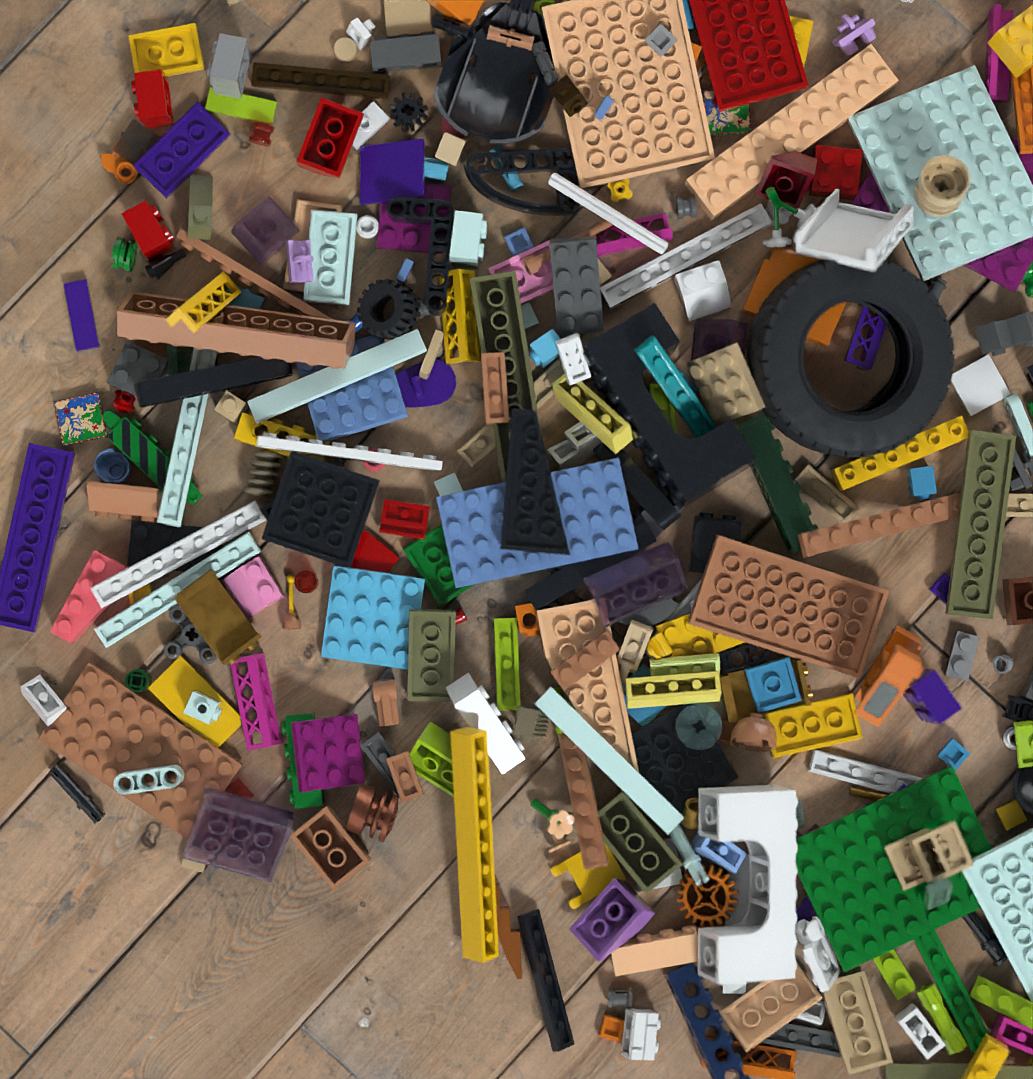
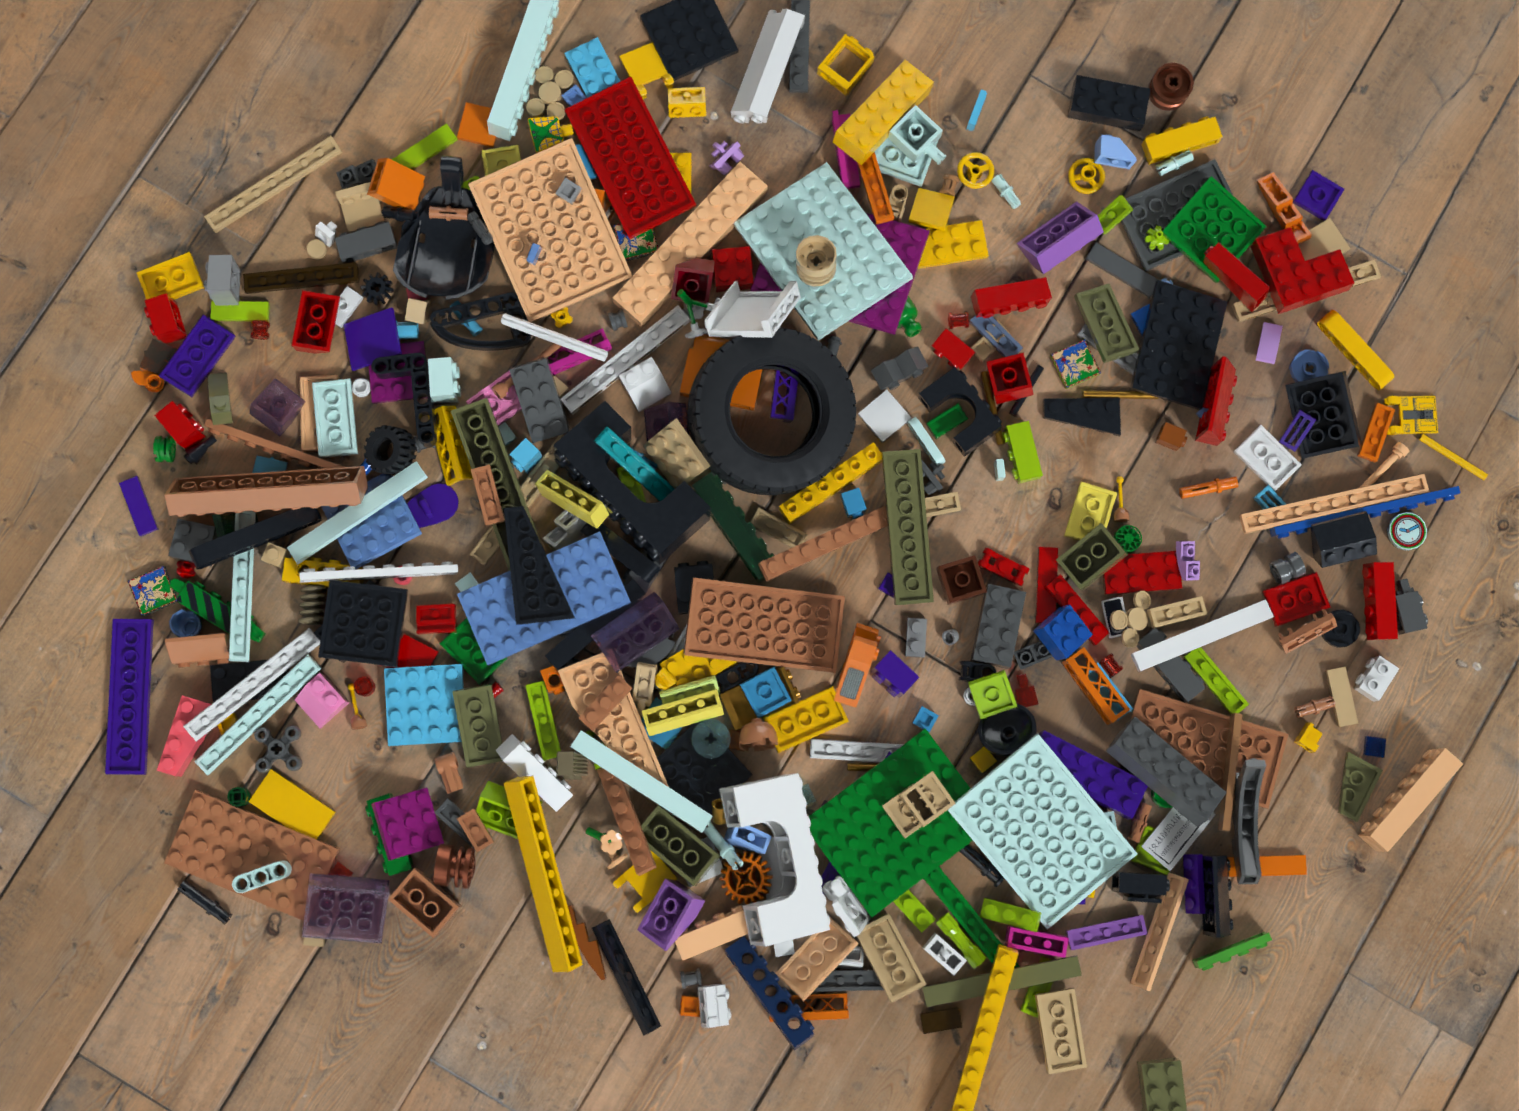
camera: 20 degrees left, 5 degrees down
white slope [21,674,67,726] -> none
yellow fence [166,271,242,333] -> none
pearl gold panel [173,569,262,665] -> none
light aqua brick [183,691,222,724] -> none
dark pink fence [231,653,282,751] -> none
lavender hips [286,240,314,283] -> none
medium blue tile [396,258,415,285] -> none
tan tile [419,330,444,380] -> none
medium blue tile [504,227,534,257] -> none
dark brown bracket [549,75,588,117] -> none
white plate [555,333,591,385] -> none
sand green plate [923,877,953,910] -> none

